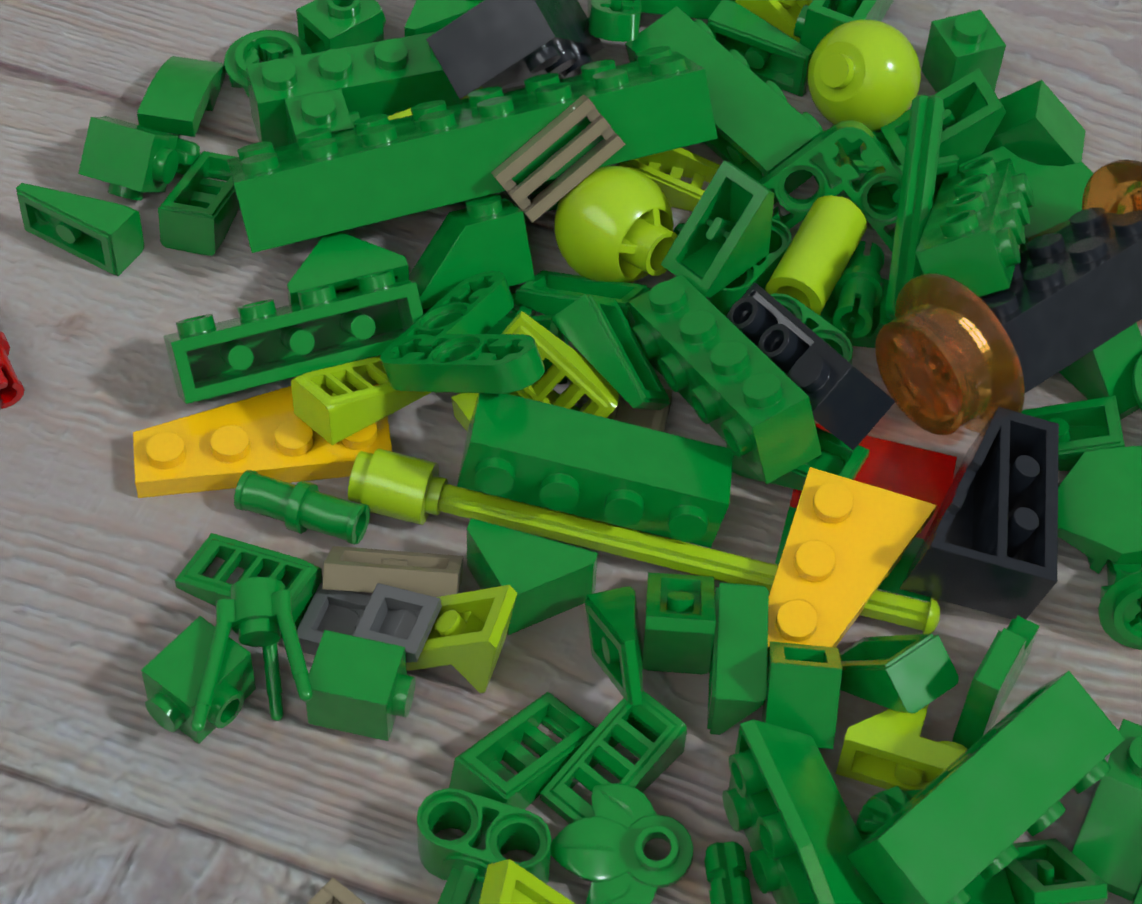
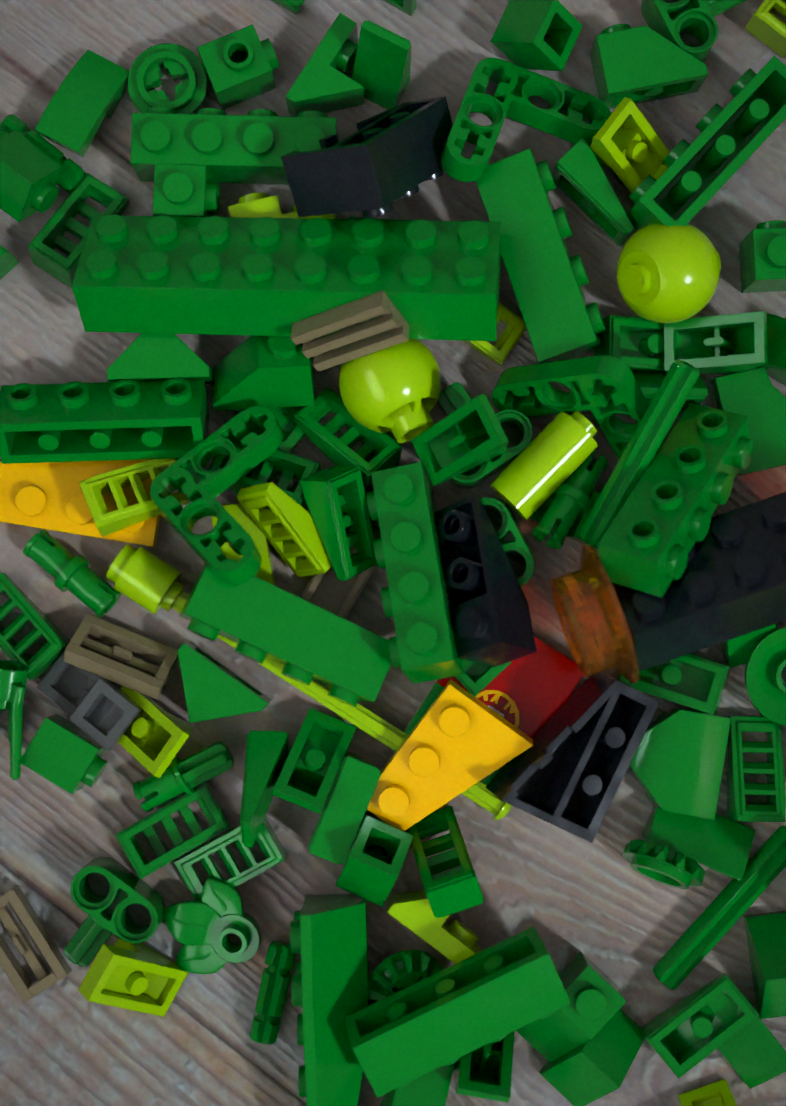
camera: 20 degrees right, 35 degrees up
green tile [952,616,1039,749] -> none
none -> green axle [133,741,234,812]

